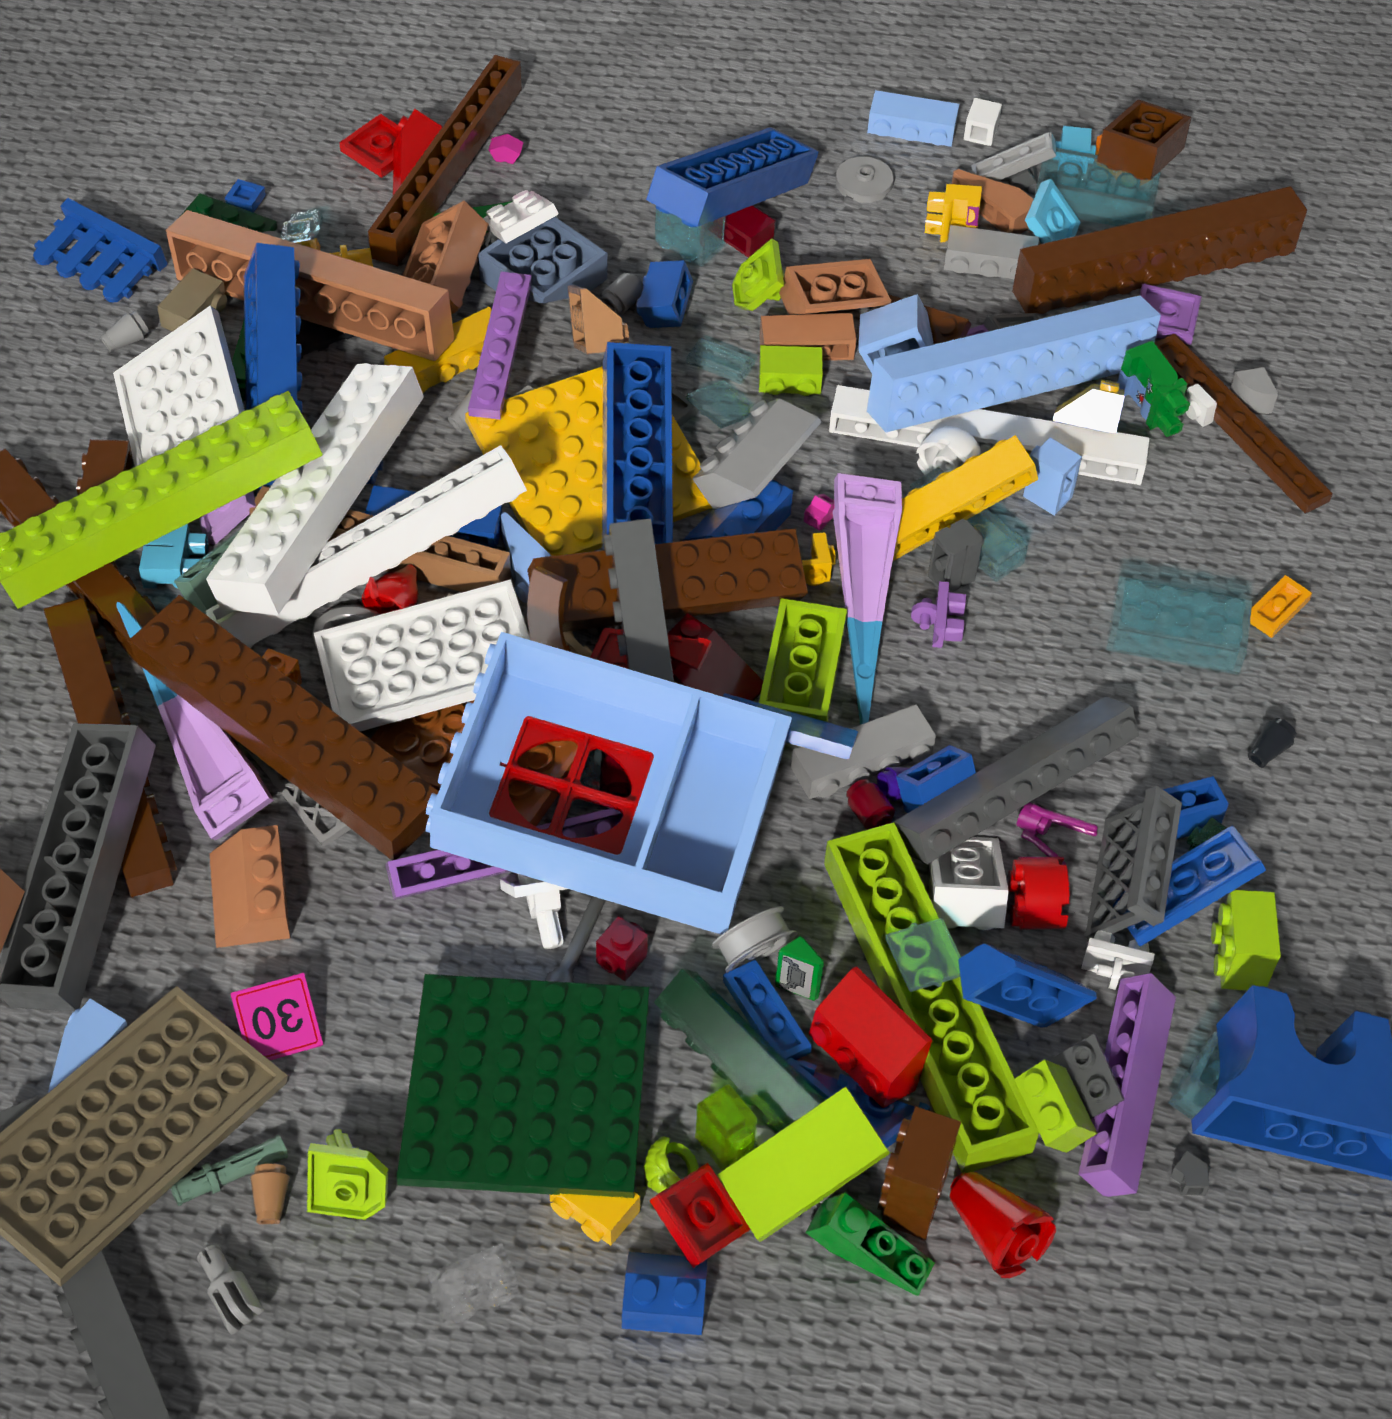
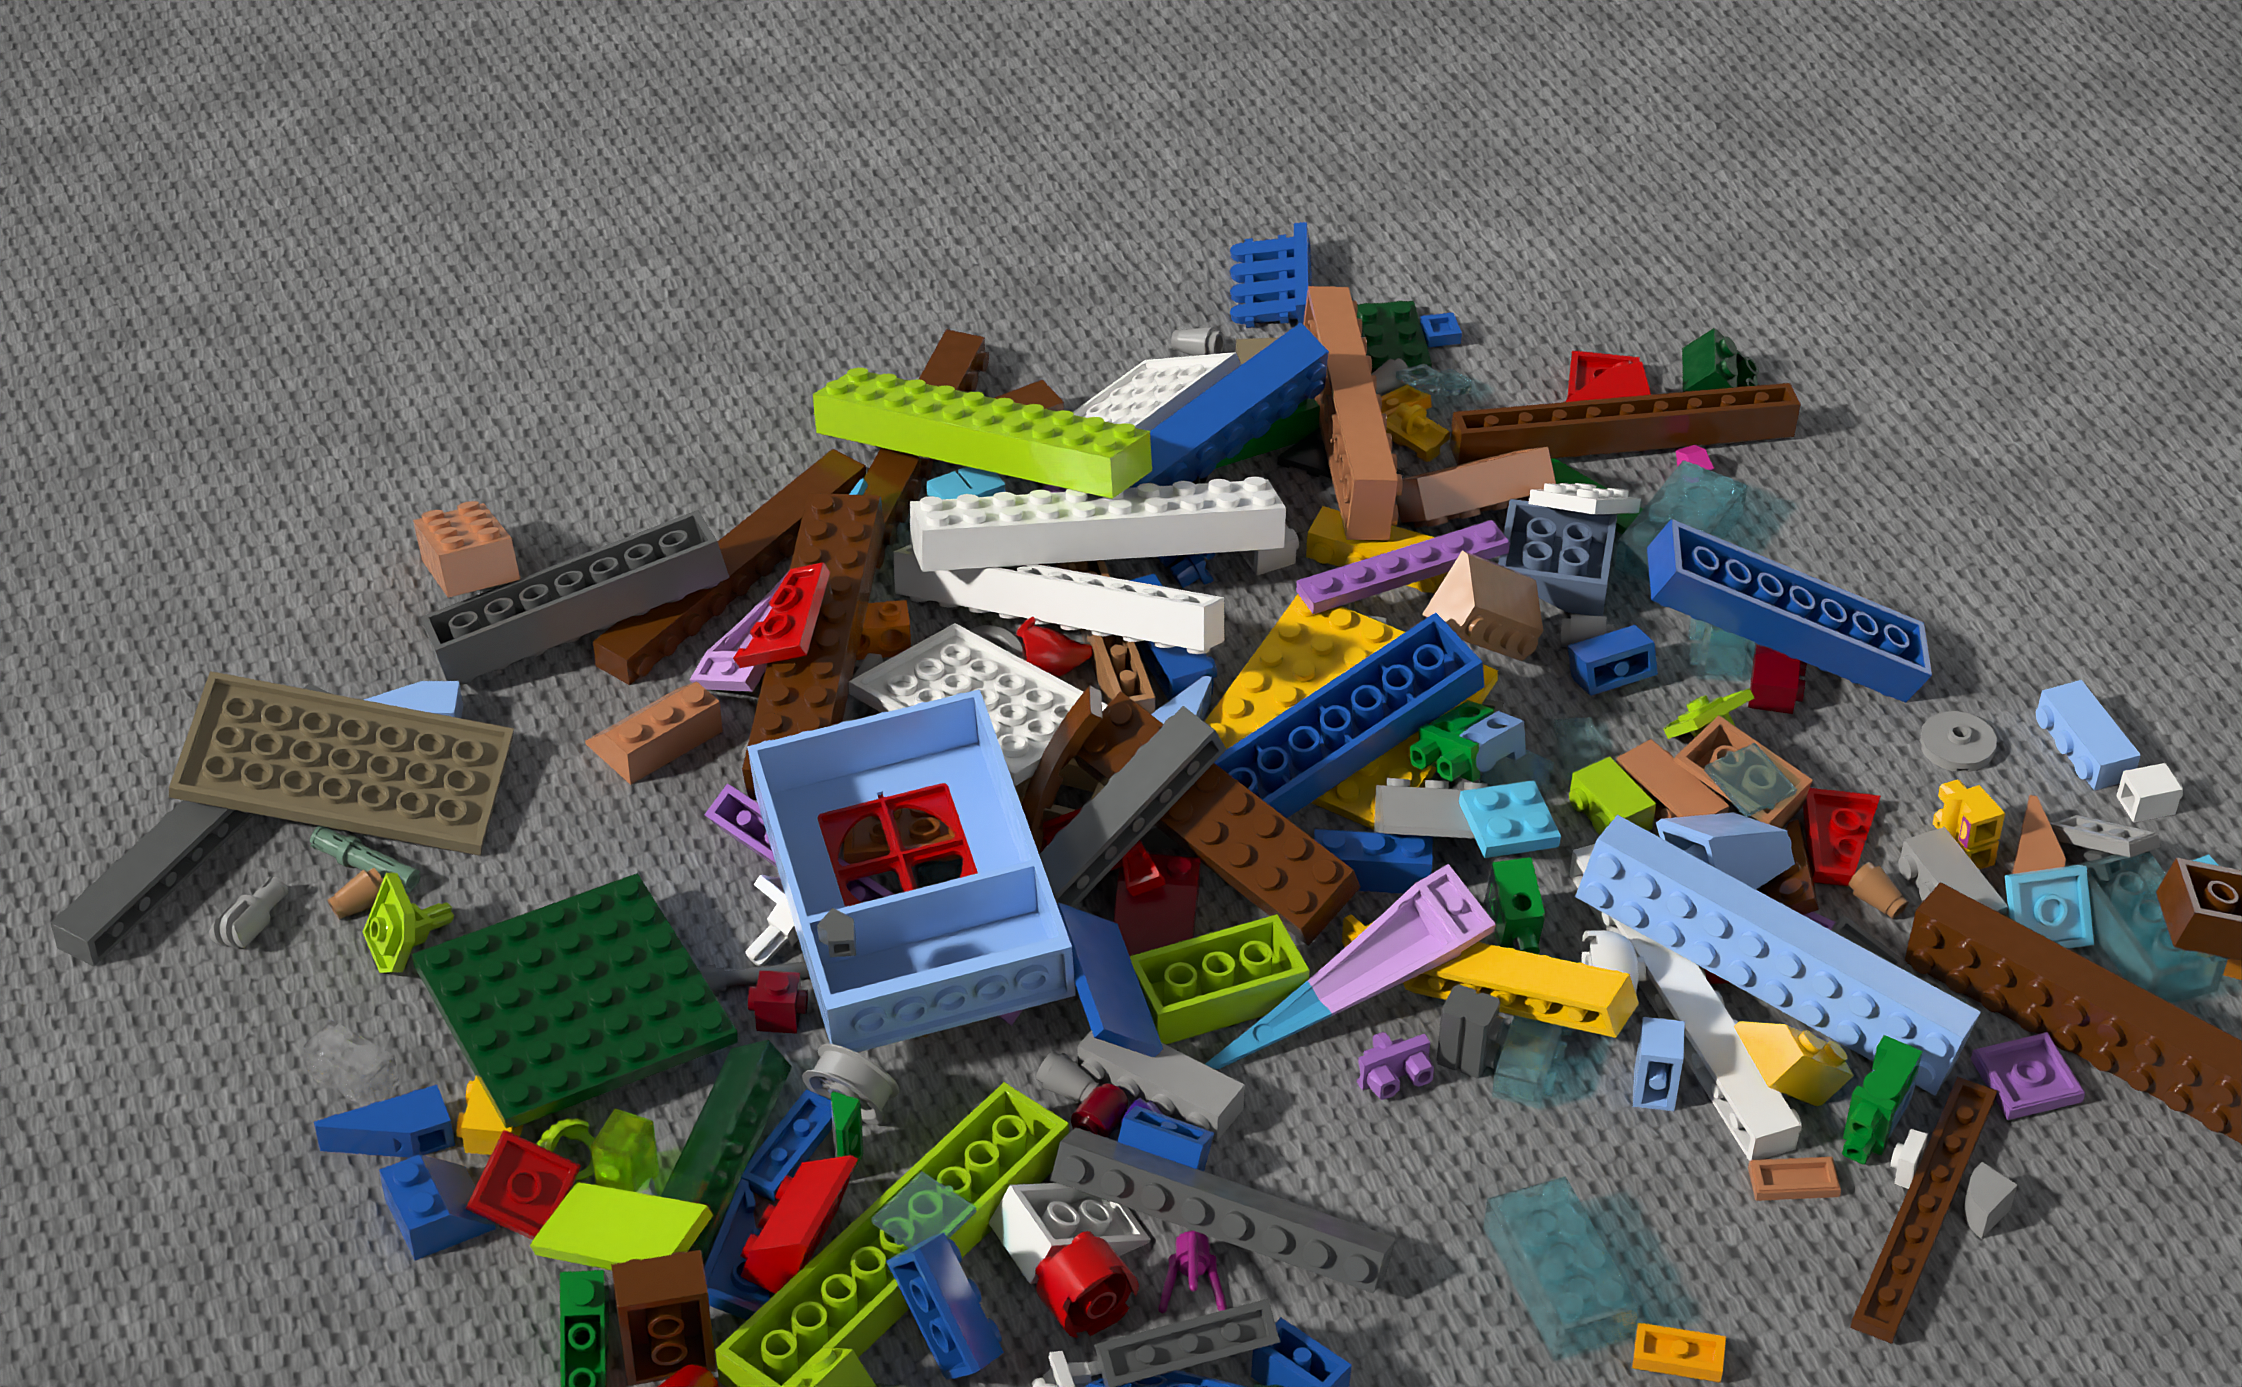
camera: 60 degrees right, 10 degrees down
dark pink piece [230,973,323,1060] -> none
none -> blue slope [314,1085,455,1158]
none -> red wing [733,562,830,668]
none -> dark grey piece [817,908,856,957]
none -> light grey cone [1036,1051,1100,1103]
none -> green hips [1410,700,1526,782]
none -> medium azure plate [1458,780,1561,858]
none -> green torso [1484,857,1545,955]
none -> clear light blue brick [1615,460,1748,584]
none -> dark green slope [1682,328,1759,392]
none -> clear light blue piece [1704,743,1797,817]
none -> nougat tile [1748,1157,1841,1201]
none -> red wing [1803,788,1881,886]
none -> medium nougat cone [1849,862,1909,919]

